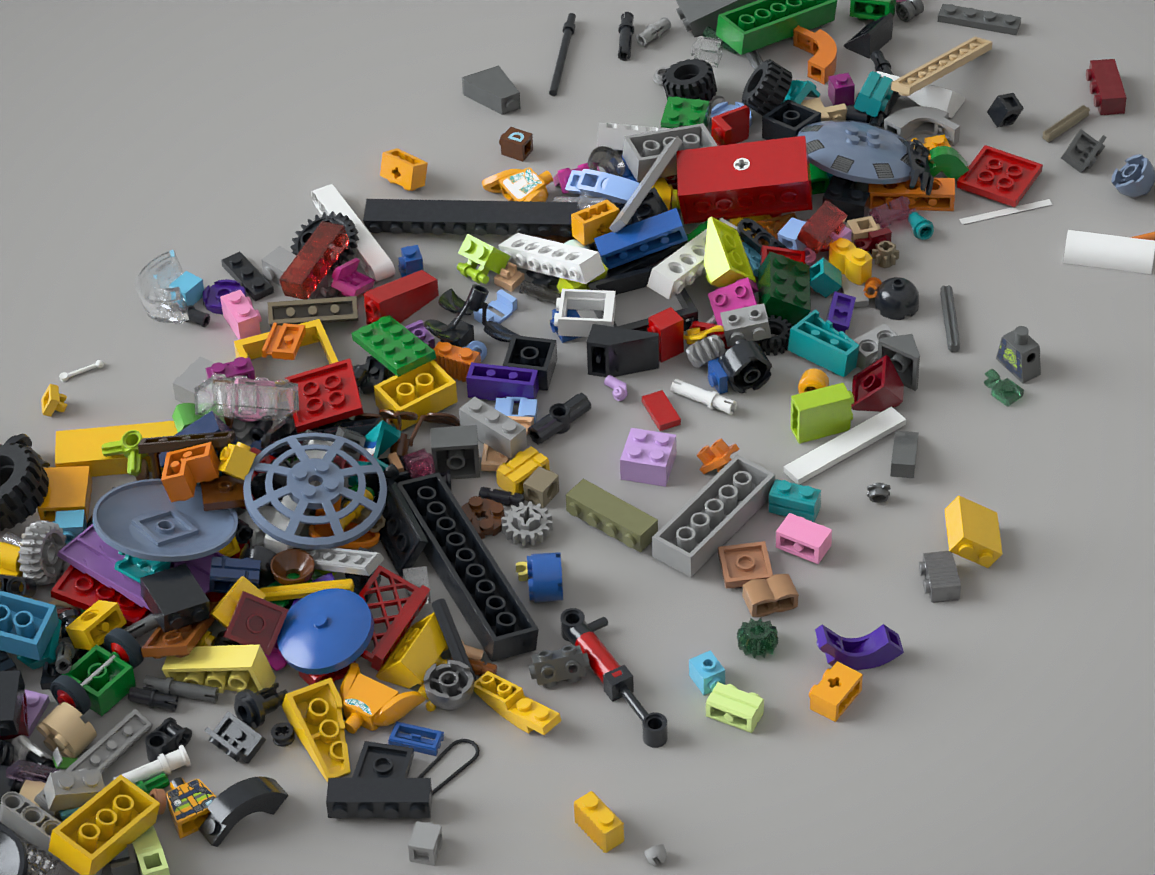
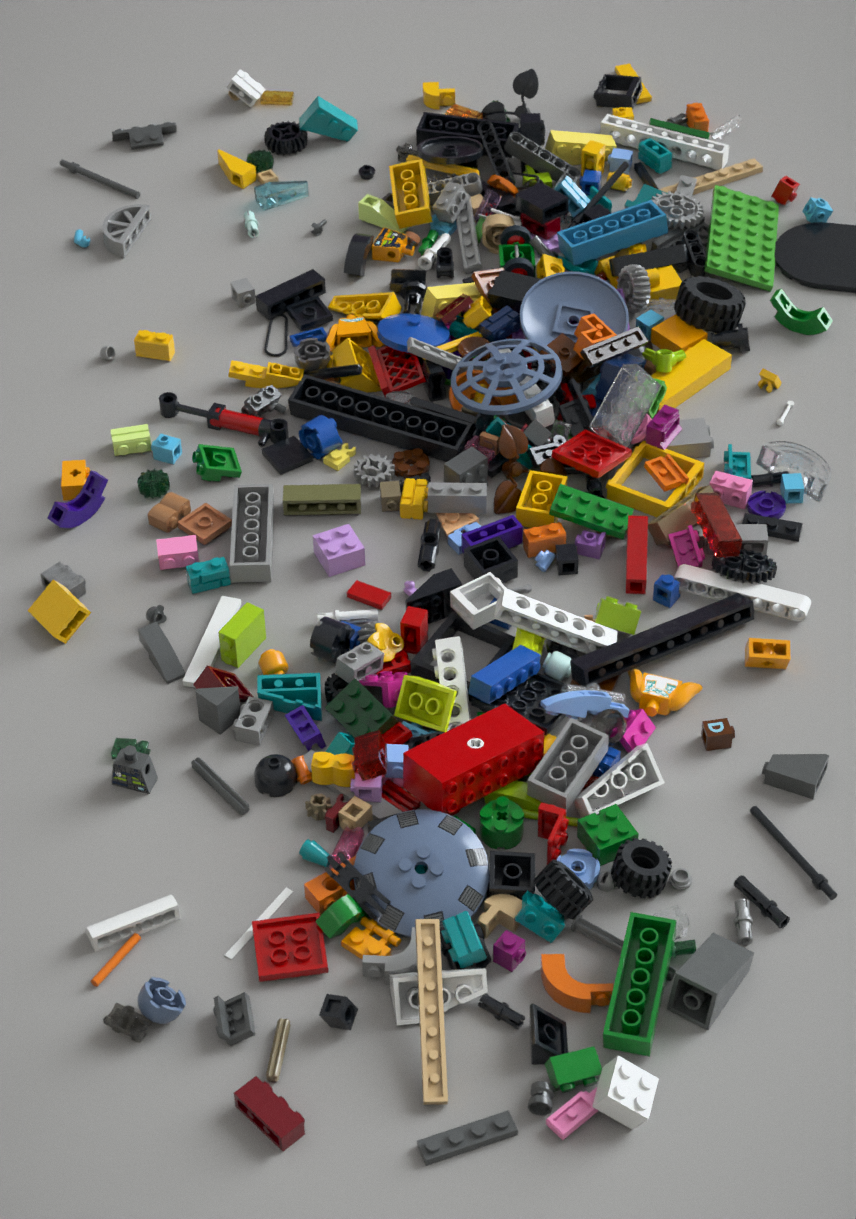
camera: 140 degrees right, 0 degrees up
yellow brick [218,442,256,480] -> none
black plant [424,284,521,342] -> none
light blue piece [474,289,518,324] -> none
light orange brick [571,200,620,246] -> none
light grey tile [609,136,683,233] -> none
orange hips [696,438,740,474] -> none
none -> green plate [192,444,242,482]
none -> black tile [262,436,313,475]
none -> teal bracket [724,444,751,480]

